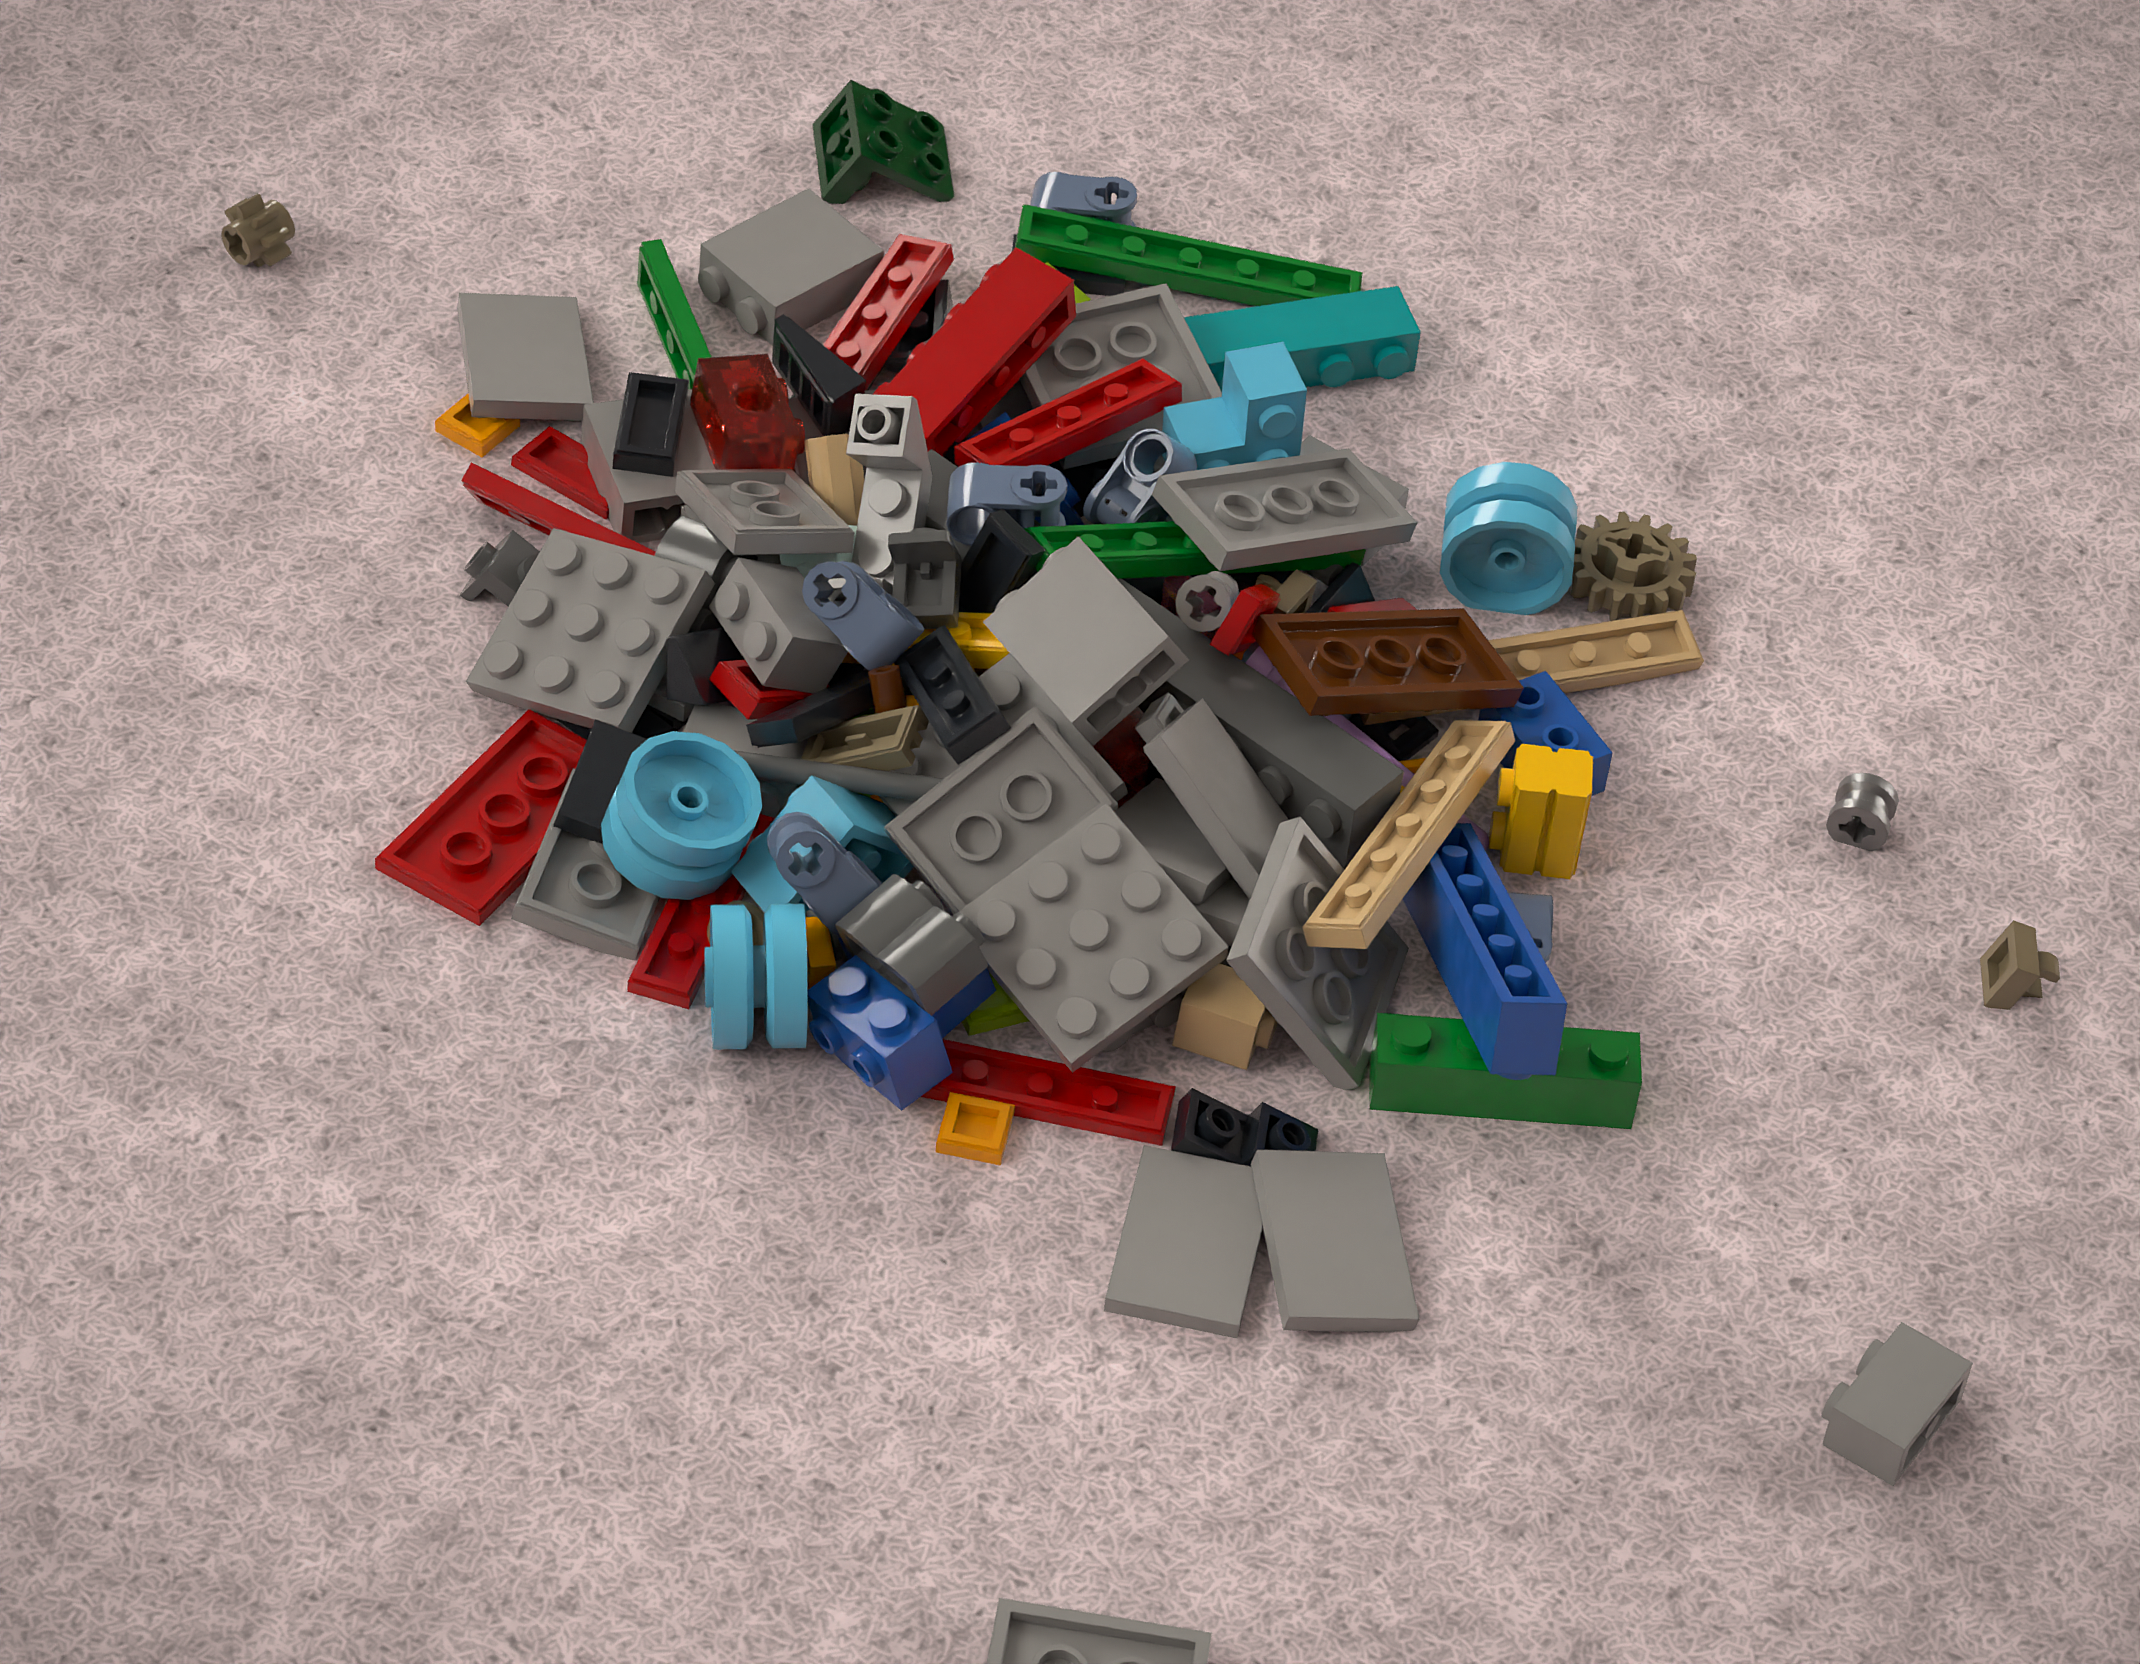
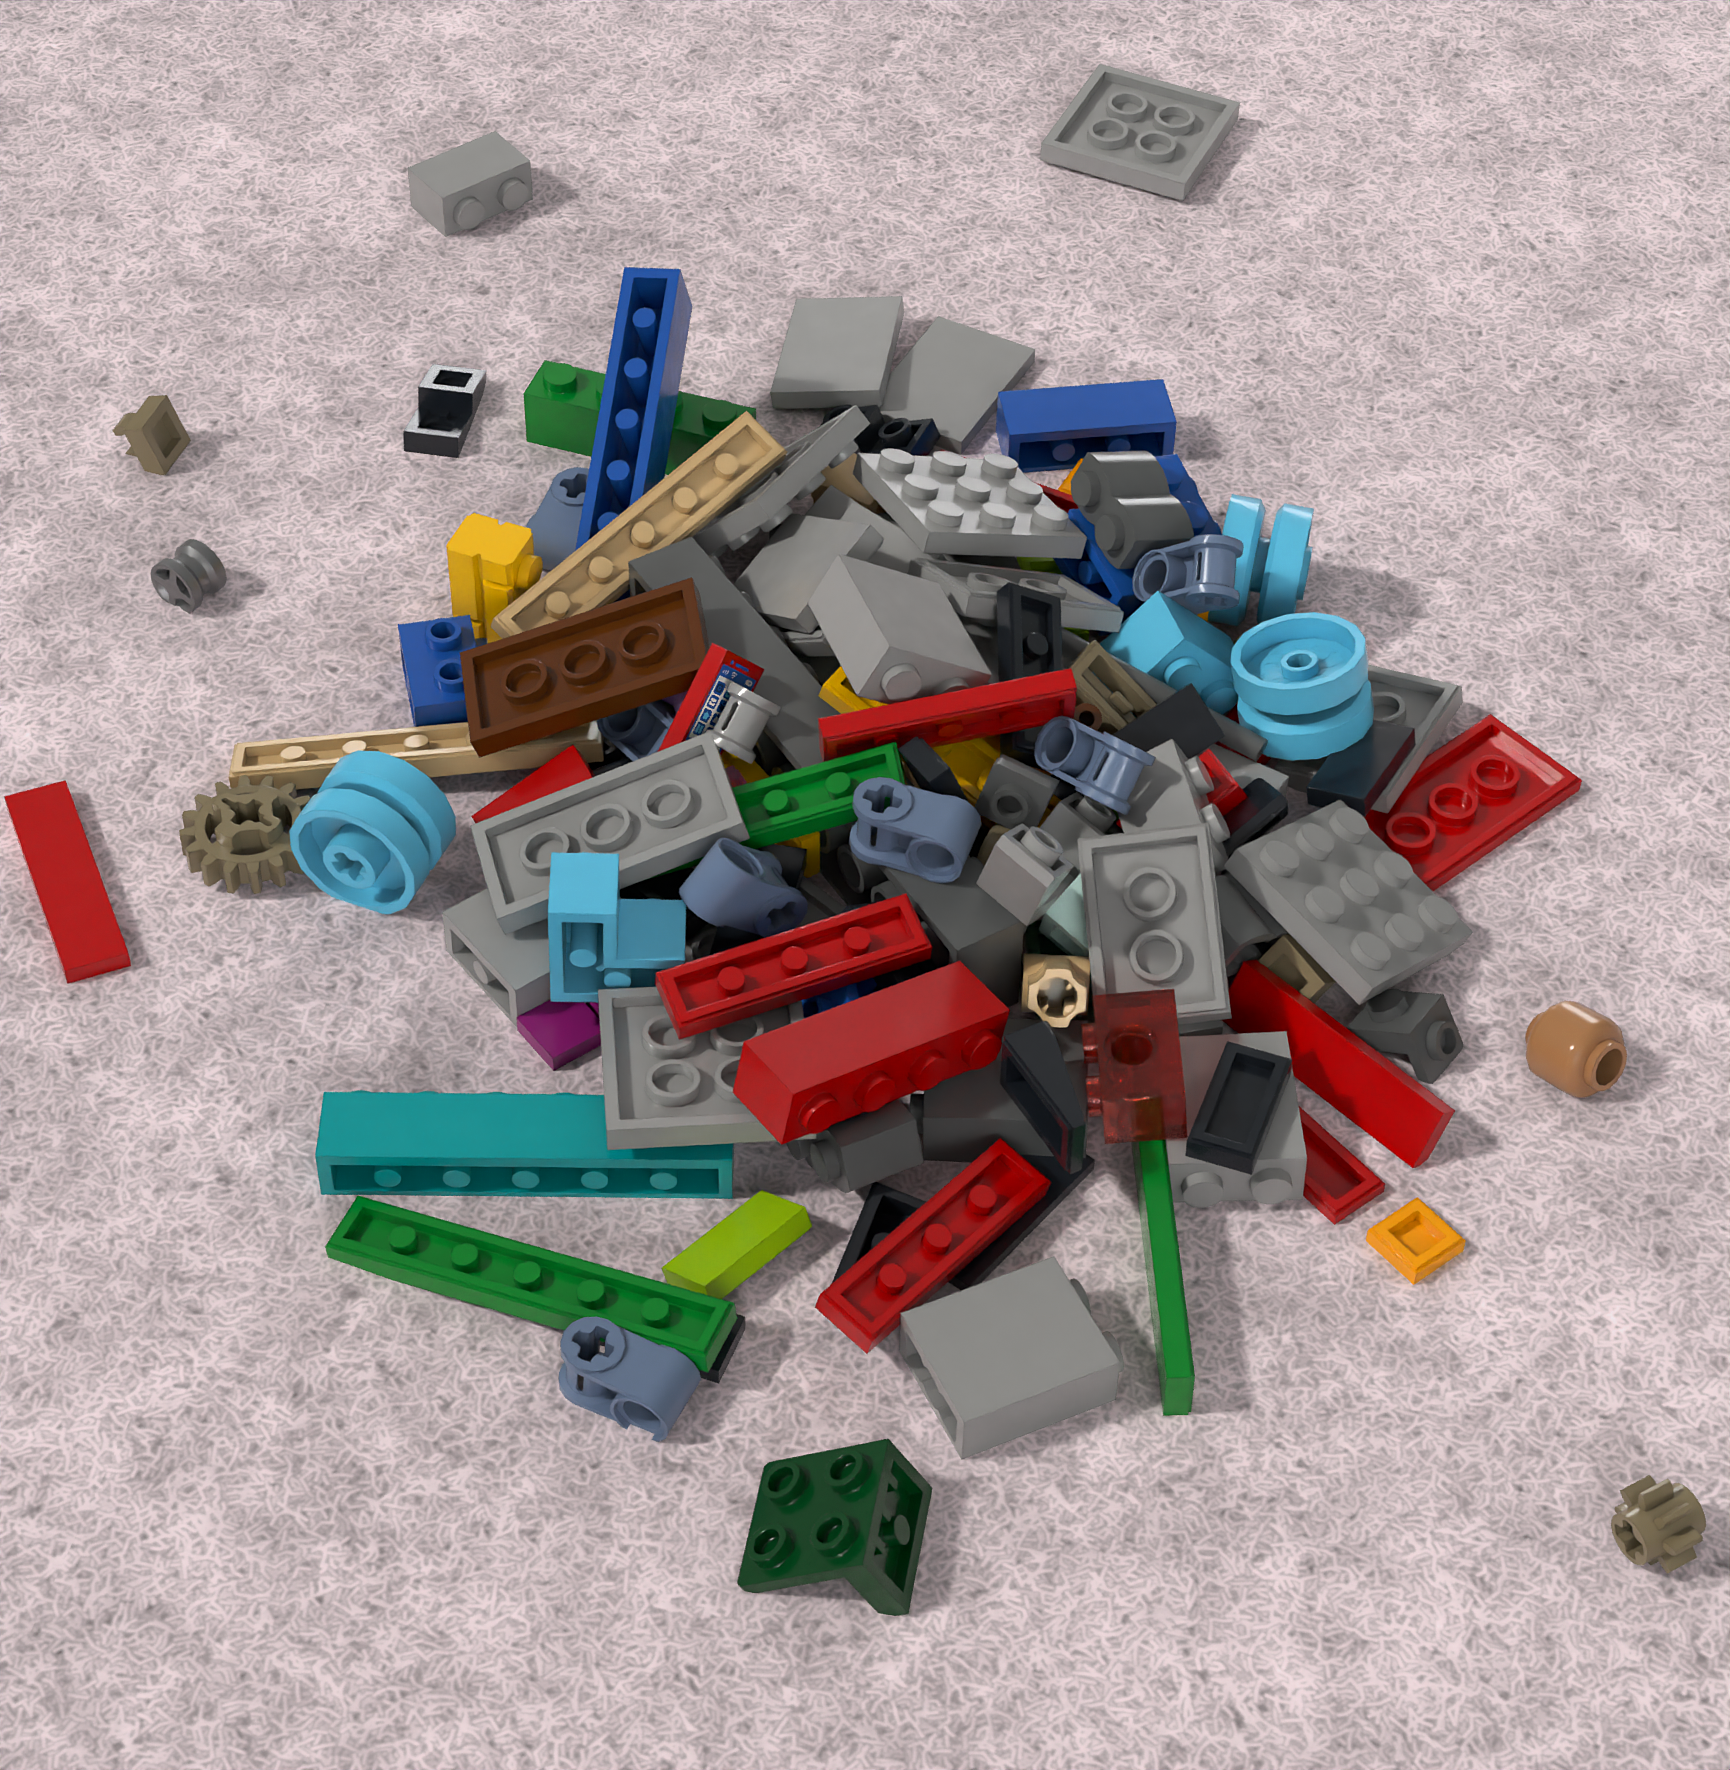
camera: 160 degrees left, 0 degrees up
light grey tile [457,293,594,421] -> none
none -> red tile [4,780,131,984]
none -> black slope [403,364,486,458]
none -> red tile [818,668,1077,762]
none -> blue brick [996,379,1177,473]
none -> medium nougat head [1525,1001,1627,1098]

